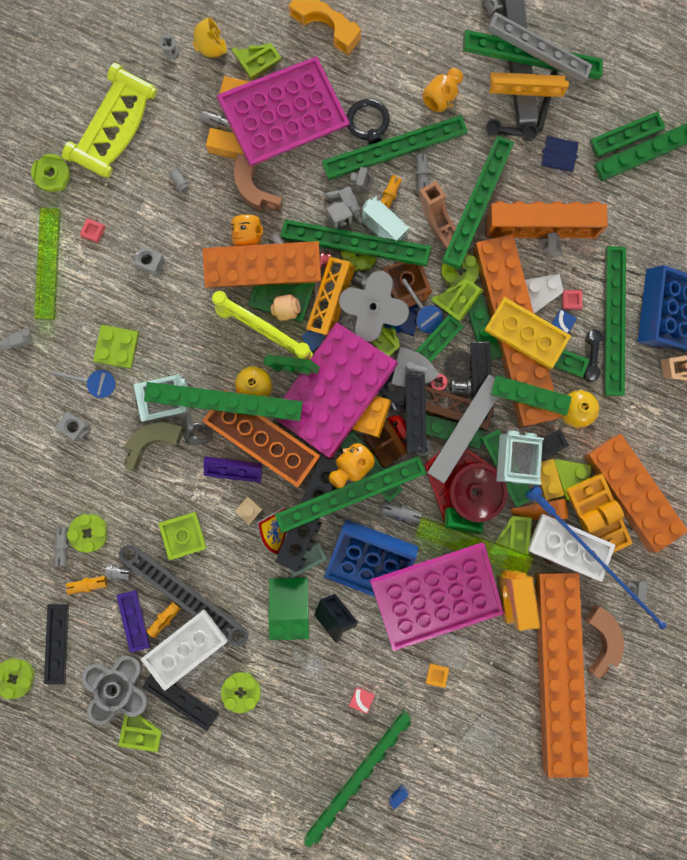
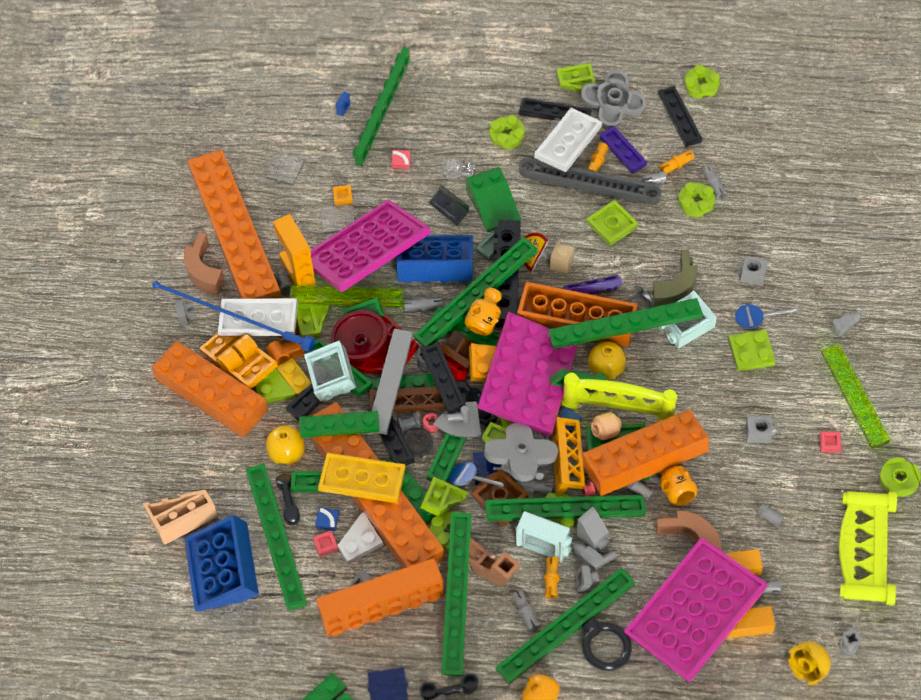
camera: 165 degrees right, 25 degrees down
lime wing [232,43,282,81] -> none

